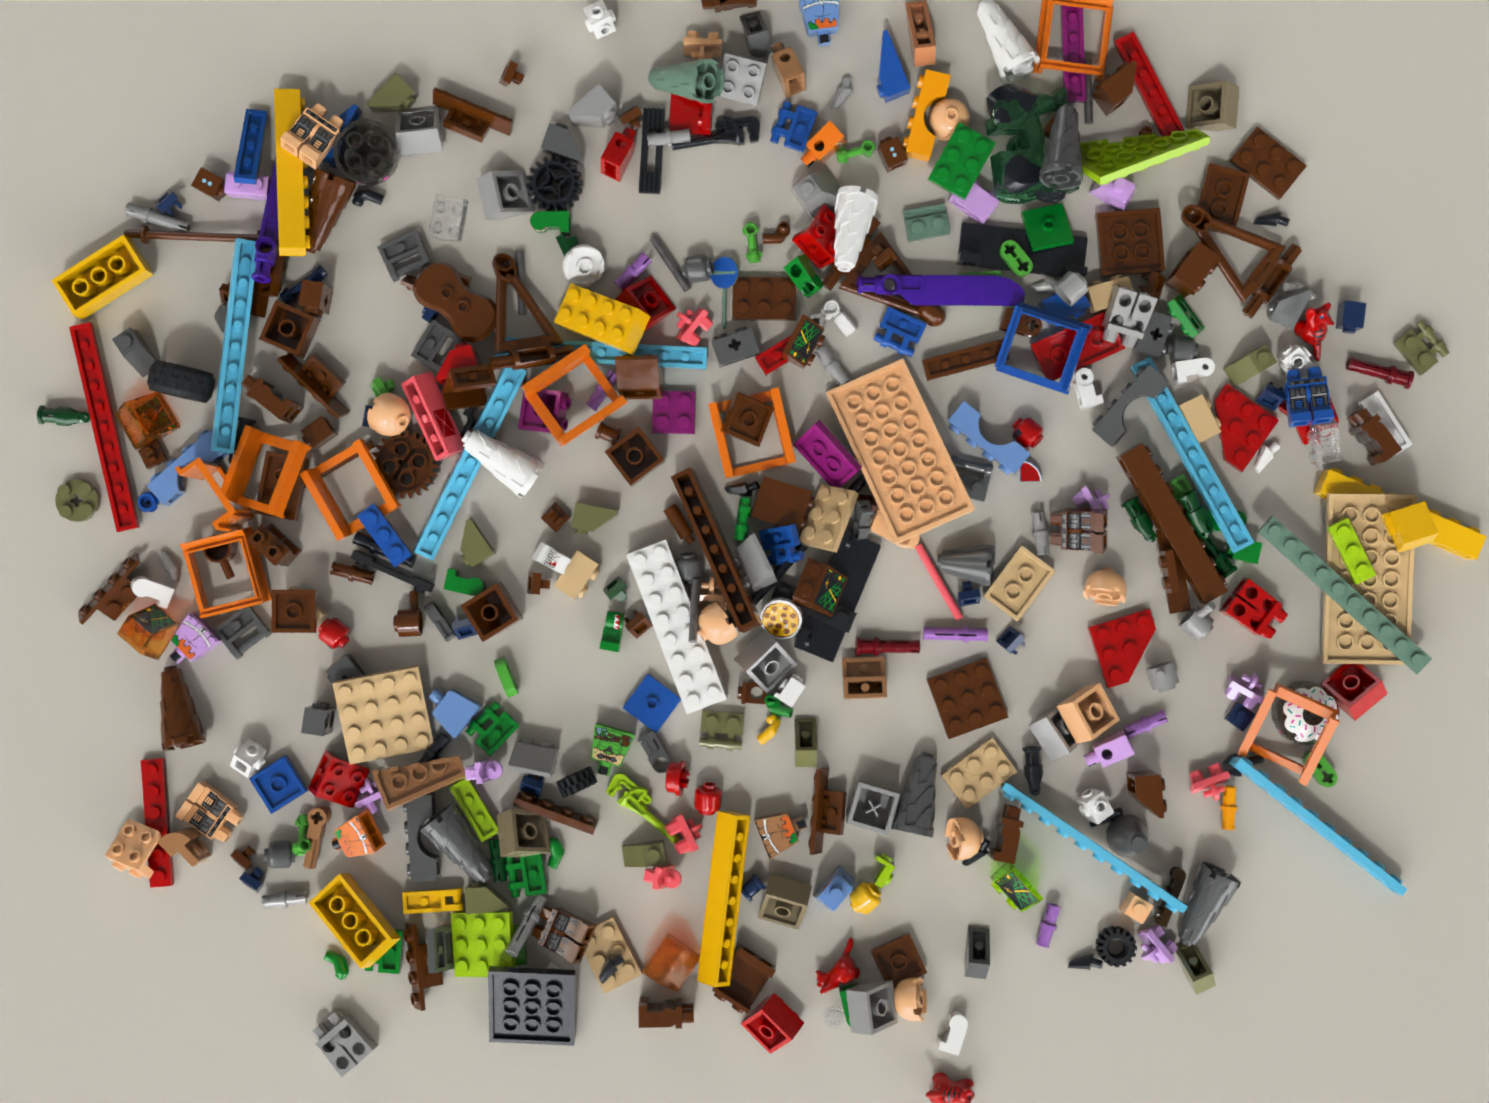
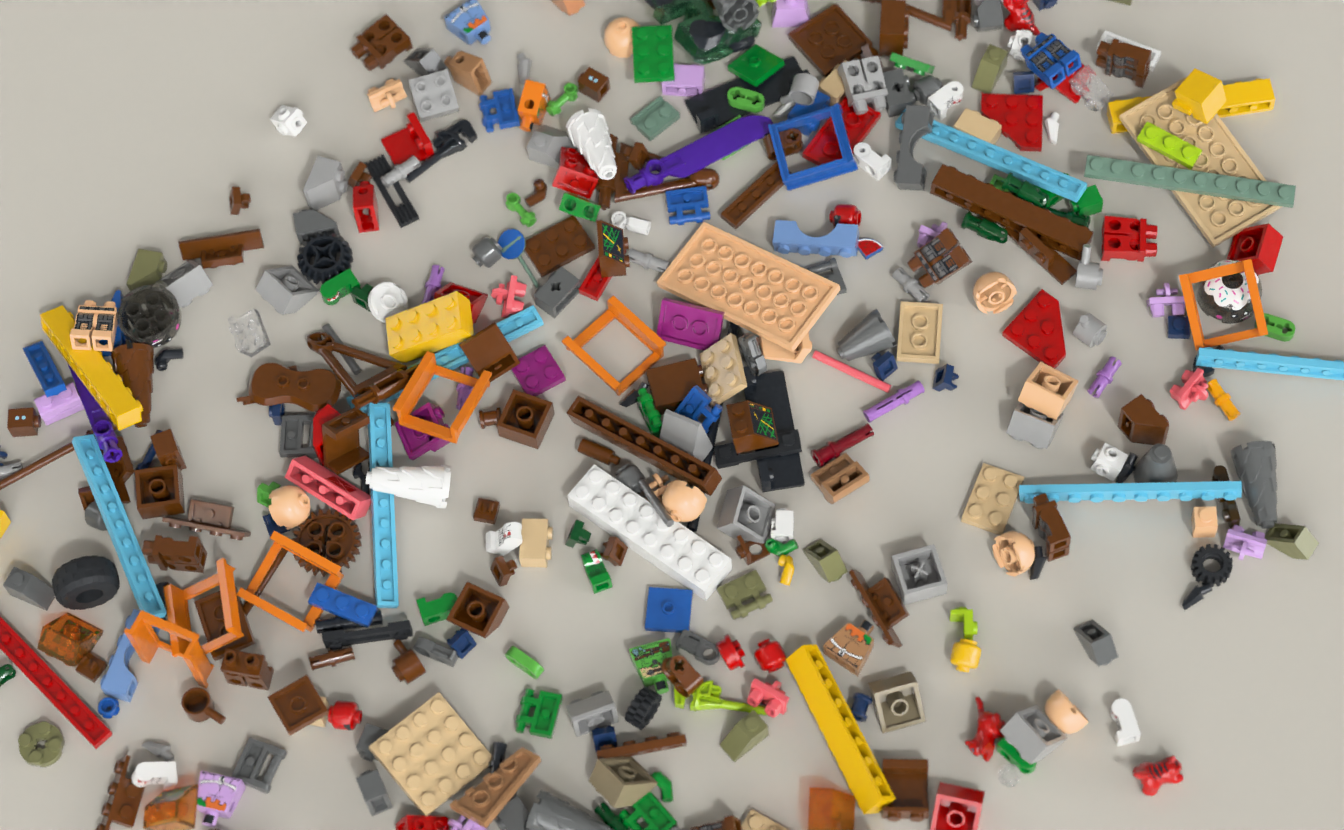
camera: 30 degrees left, 25 degrees down
orange piece [179,526,272,618] -> none
reddish brown brick [300,416,338,449] -> none
dark grey plate [377,229,432,282] -> none
medium blue torso [428,688,483,739] -> none
lime plate [449,778,498,842] -> none
olive slope [460,518,496,568] -> none
lavender hips [465,758,503,784] -> none
olive slope [571,502,619,535] -> none
coral hips [643,864,682,890] -> none
sand green cone [648,58,724,103] -> none
flat silver bar [650,235,692,292] -> none
reddish brown plate [721,392,774,447] -> none
tile [760,597,803,639] -> none
medium blue torso [813,866,855,911] -> none
reddish brown plate [870,932,927,988] -> none
blue slope [876,30,911,103] -> none
dark grey cone [891,752,937,838] -> none
light orange arch [902,69,951,162] -> none
reddish brown plate [926,658,1009,739] -> none
slope [990,863,1044,912] -> none
black piece [1022,746,1043,796] -> none
medium lavender pin [1036,902,1061,948] -> none
lavender torso [1083,729,1135,767] -> none
dark red pin [1346,357,1414,389] -> none
none -> reddish brown piece [661,655,704,698]

